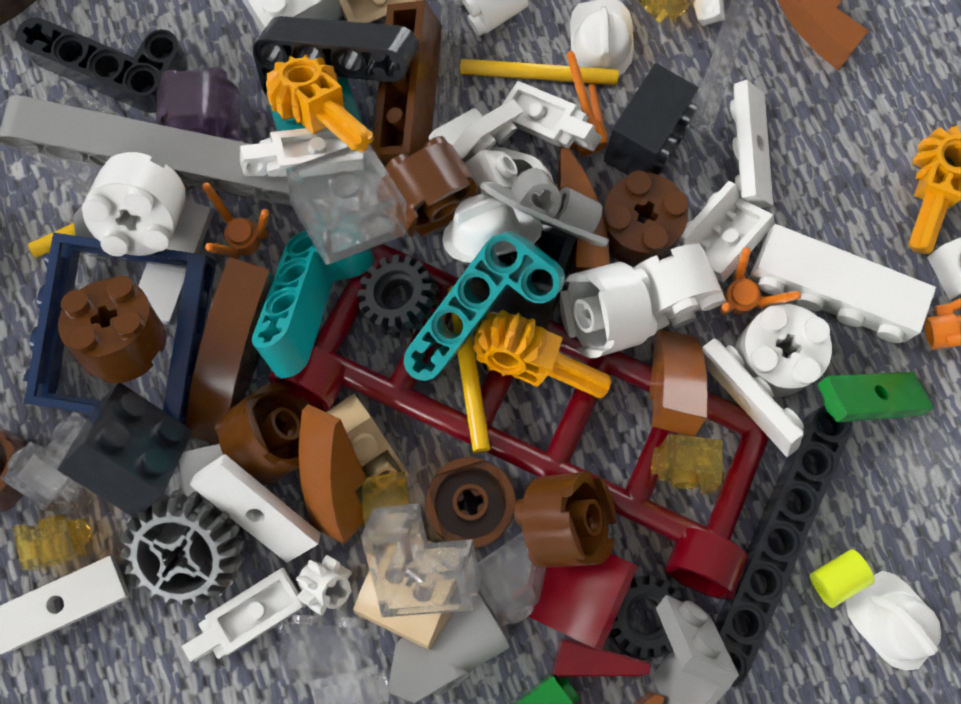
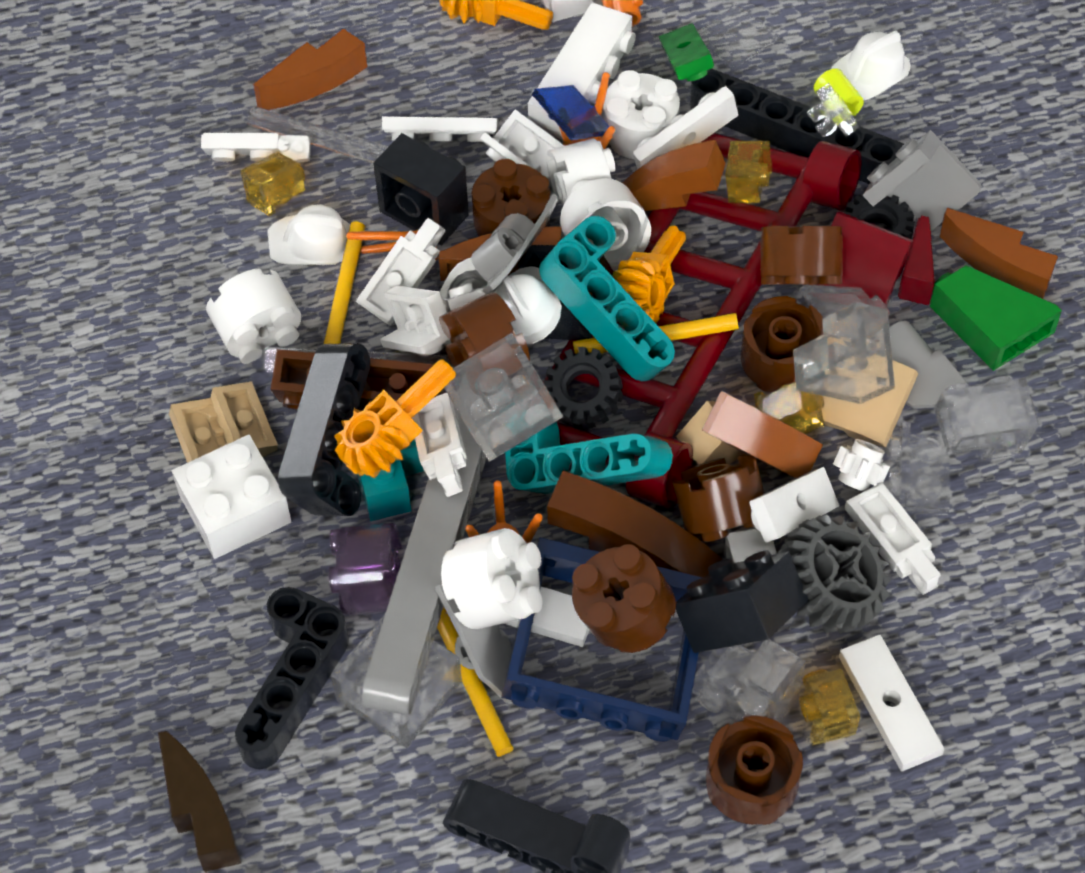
camera: 85 degrees left, 20 degrees down
none -> clear blue piece [531,85,609,140]
none -> clear tile [807,83,859,137]

